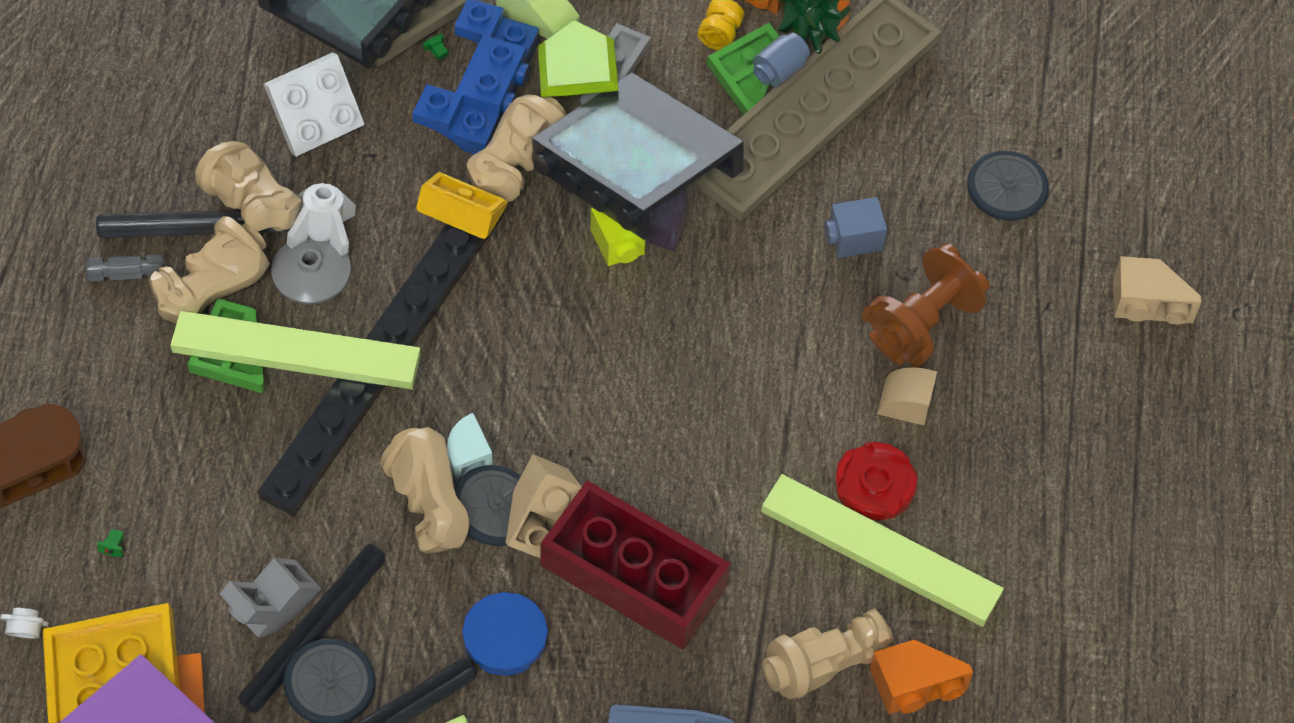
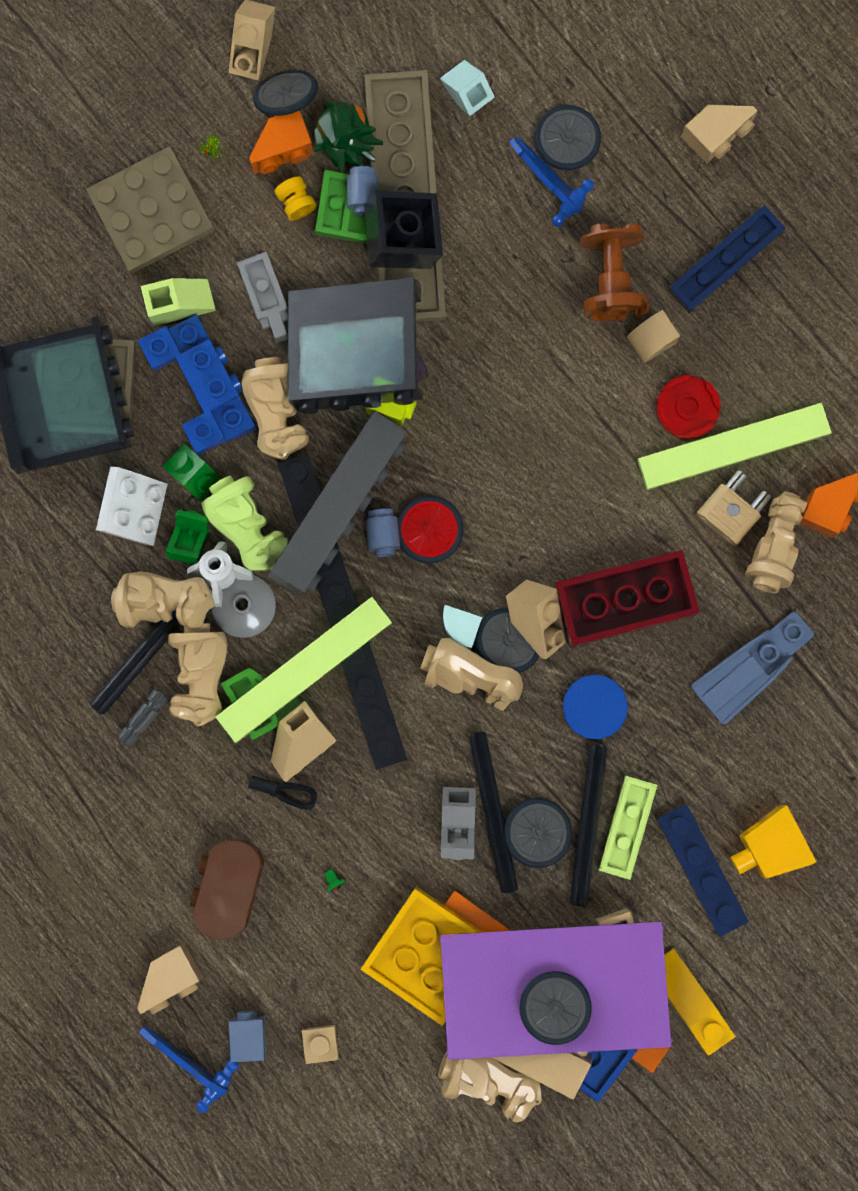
camera: 40 degrees left, 25 degrees up
white plate [0,608,49,639] -> none
yellow slope [416,172,508,239] -> none
green piece [422,34,448,61] -> none
lime tile [538,20,619,98] -> none
sand blue brick [824,197,887,258] -> none
none -> green bracket [163,444,220,500]
none -> green bracket [166,510,209,565]
none -> yellowish green animal [201,475,289,571]
none -> black piece [248,776,317,810]
none -> dark grey brick [268,411,407,598]
none -> tan slope [271,701,337,782]
none -> black brick [364,191,443,269]
none -> sand blue brick [365,509,401,557]
none -> red wheel [397,496,464,563]
none -> light aqua brick [440,60,495,116]
none -> blue piece [509,137,594,227]
none -> dark blue plate [668,205,786,313]
none -> tan piece [696,470,771,546]

